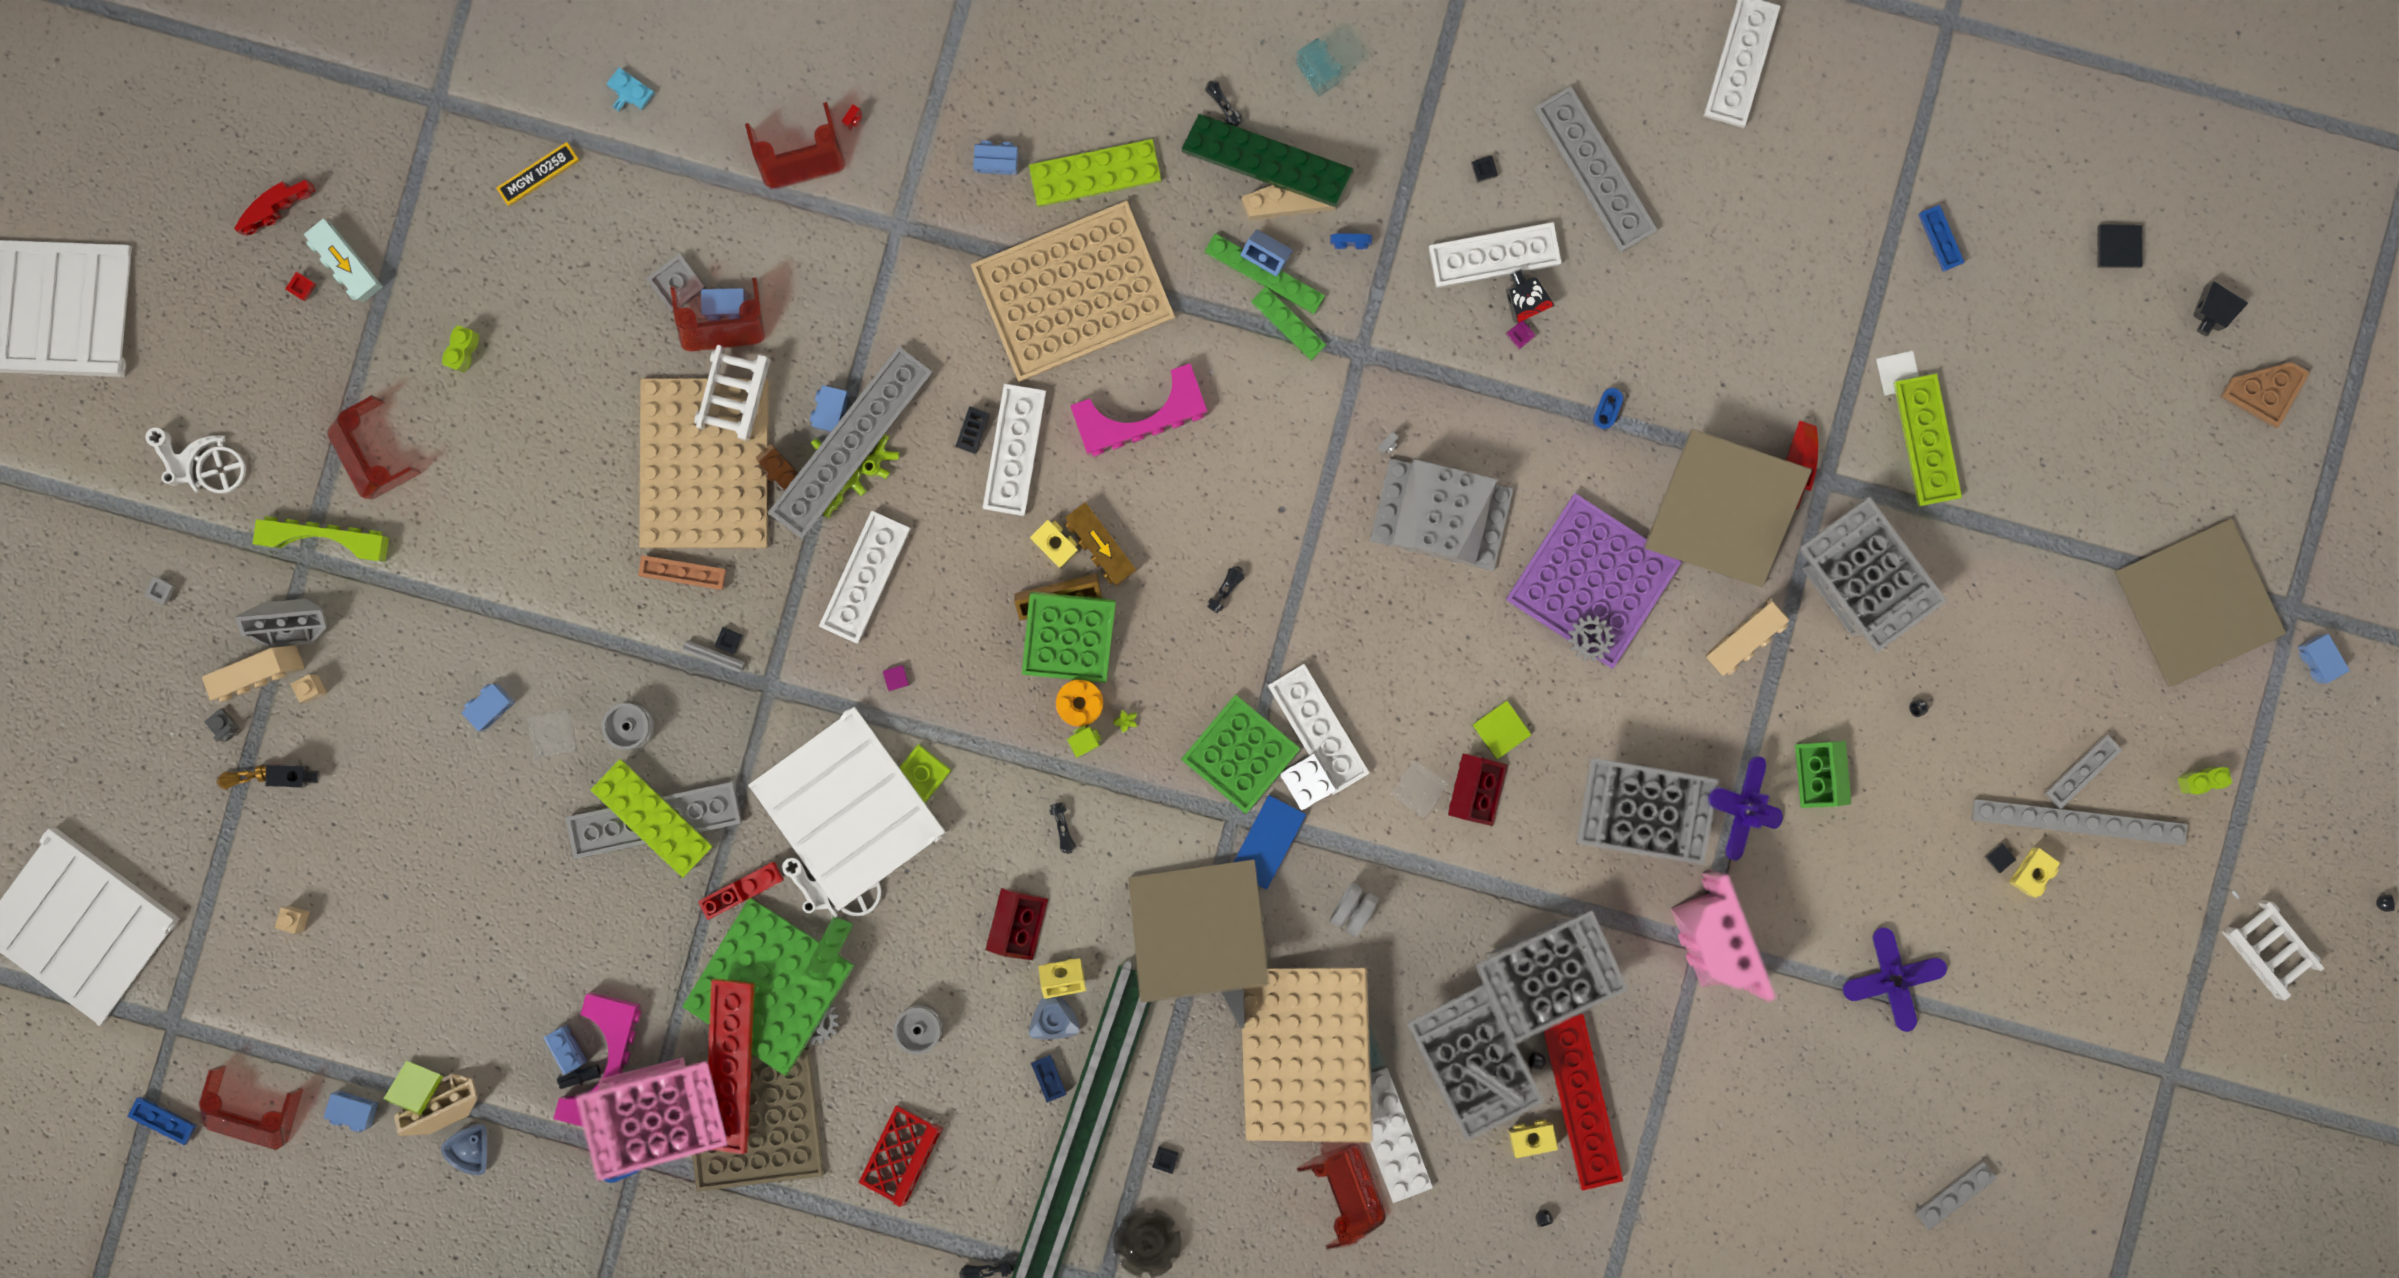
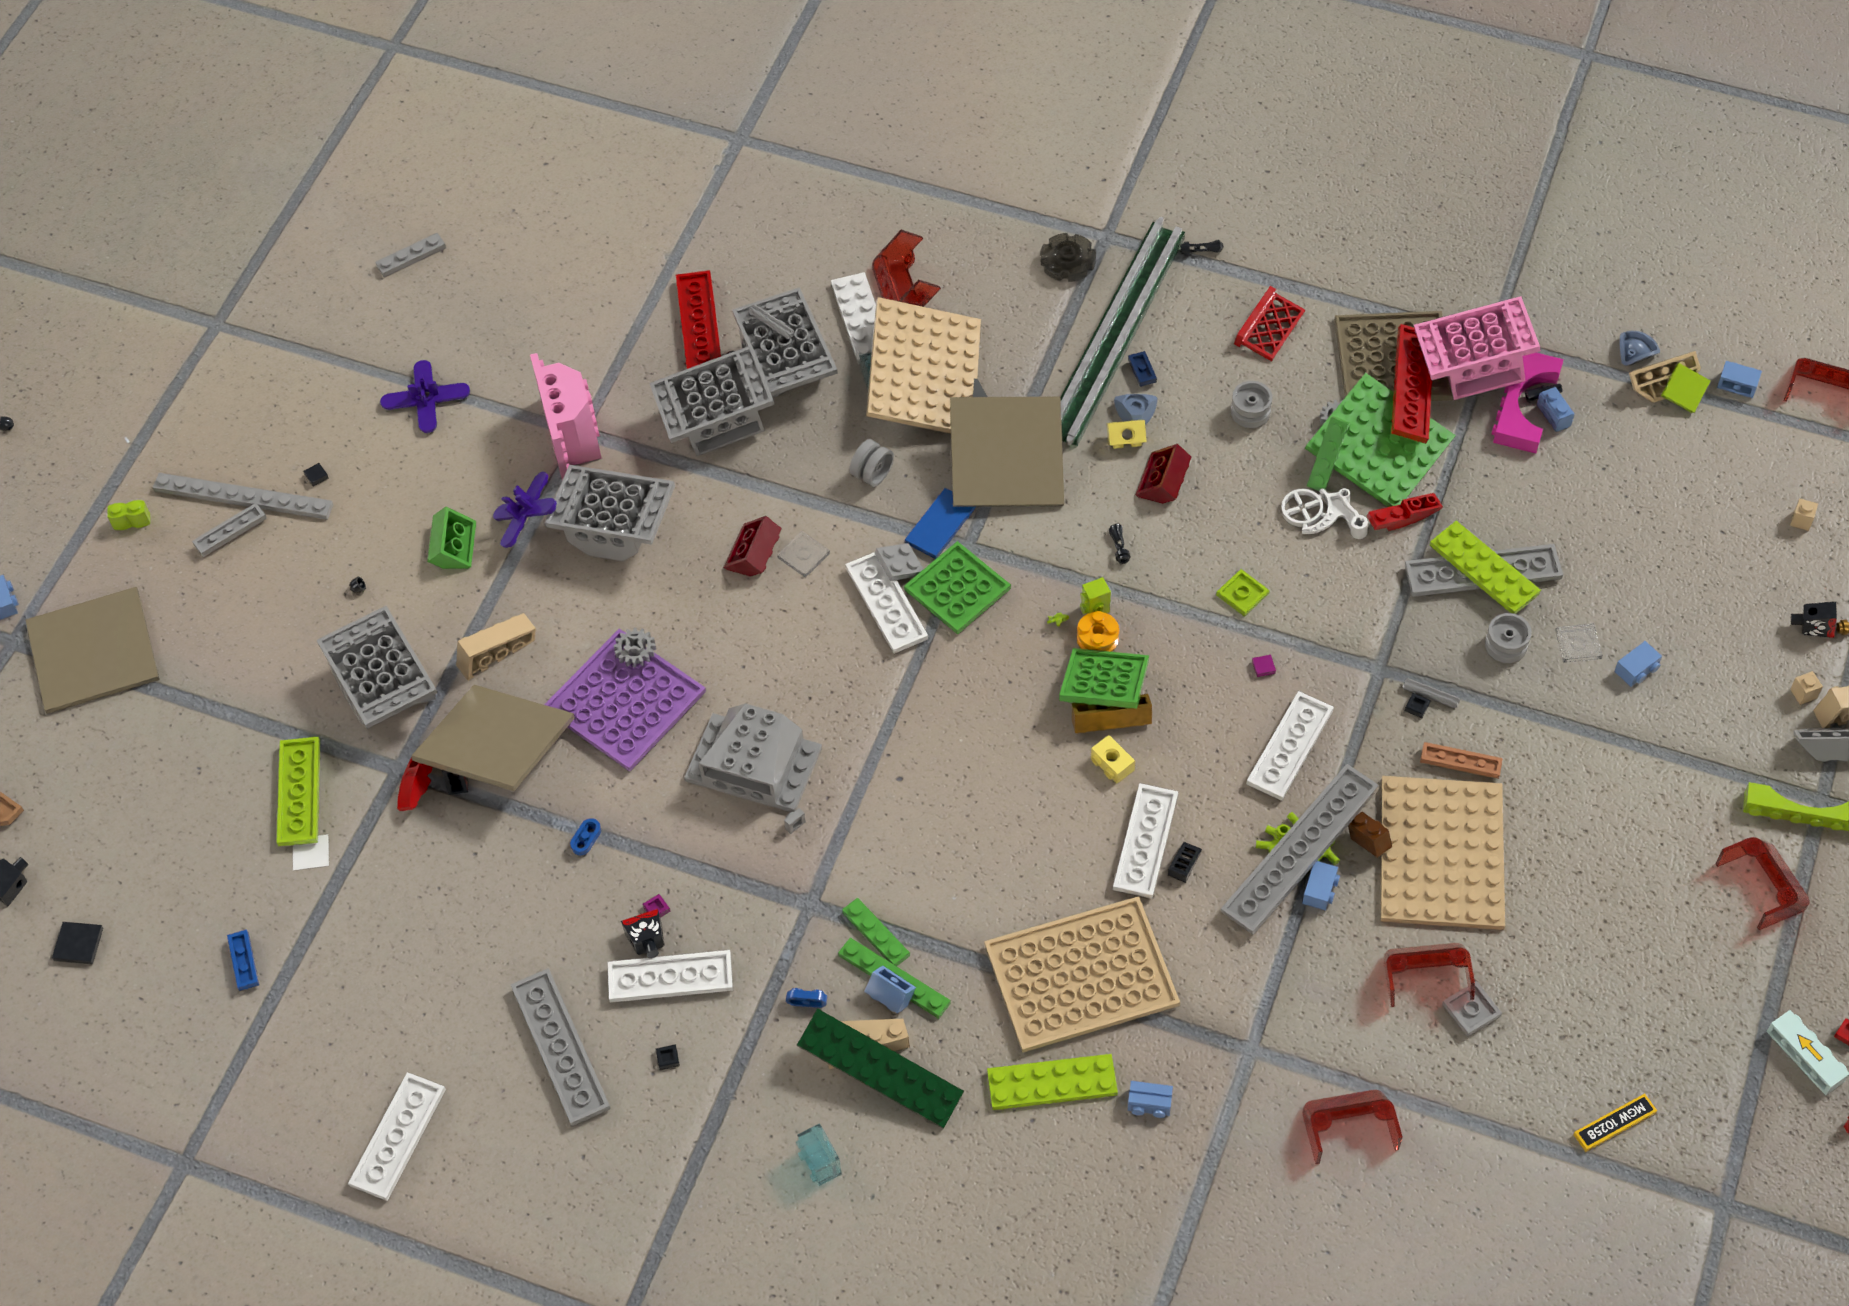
camera: 175 degrees left, 30 degrees down
lime brick [442,325,479,373] -> none
medium azure plate [606,68,654,112] -> none
white fence [694,345,770,442] -> none
medium blue brick [701,289,748,321] -> none
white container [748,707,946,911] -> none
red plate [841,104,863,131] -> none
pearl gold brick [1065,502,1137,586] -> none
dark pink arch [1070,363,1207,457] -> none
black tile [1152,1146,1179,1174] -> none
black piece [1205,81,1243,126] -> none
black piece [1207,566,1245,614] -> none
lime tile [1472,700,1531,760] -> none
light yellow brick [1508,1119,1558,1158] -> none
black hinge [1535,1210,1554,1227] -> none
light yellow brick [2009,847,2060,898] -> none
white fence [2222,900,2324,1001] -> none

